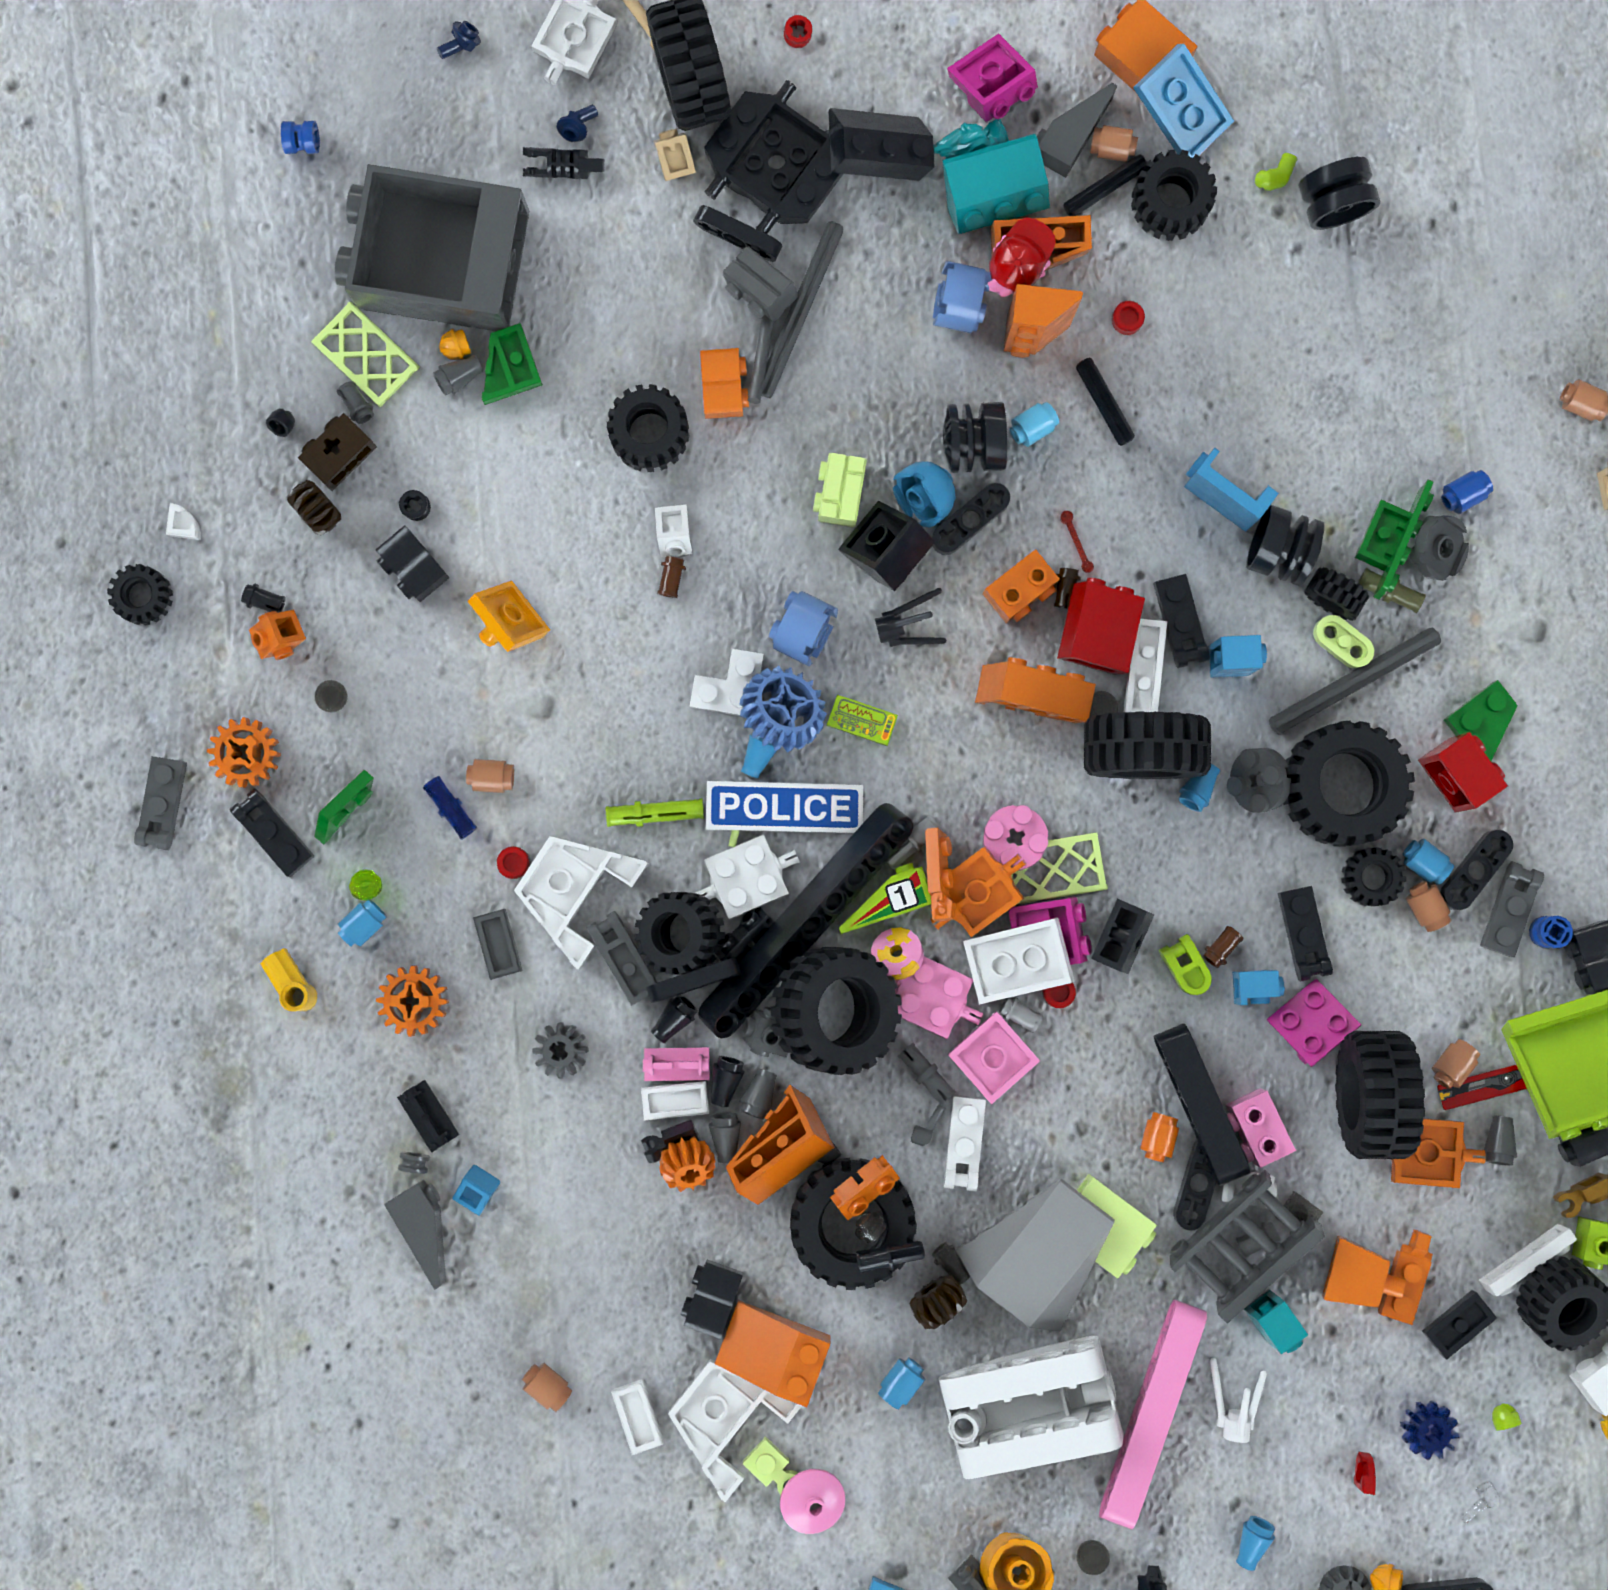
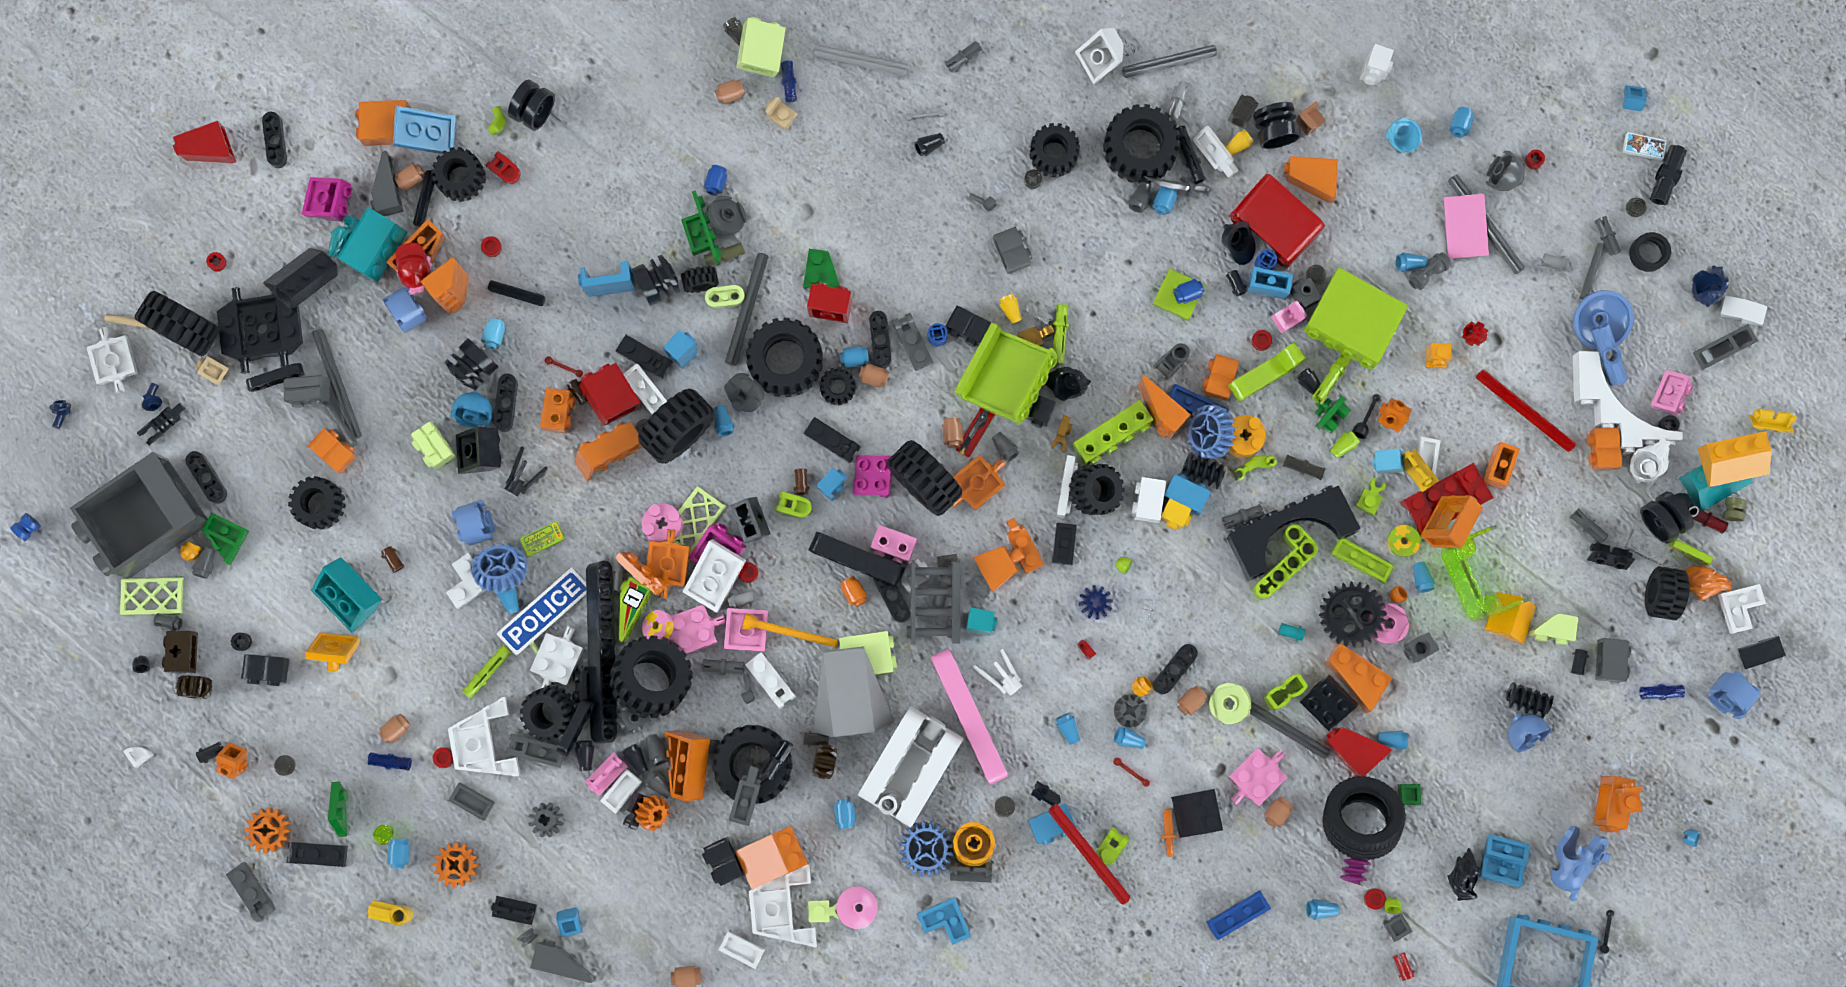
camera: 45 degrees left, 5 degrees down
black tyre [107,564,173,625] -> none
white bracket [655,504,692,557] -> none
orange hinge [830,1155,900,1220] -> none
none -> black beam [185,451,227,503]
none -> teal slope [311,557,382,633]
none -> red plate [485,151,521,184]
none -> dark grey hinge [729,766,761,826]
none -> light orange piece [742,613,838,647]
none -> medium blue gear [899,821,954,877]

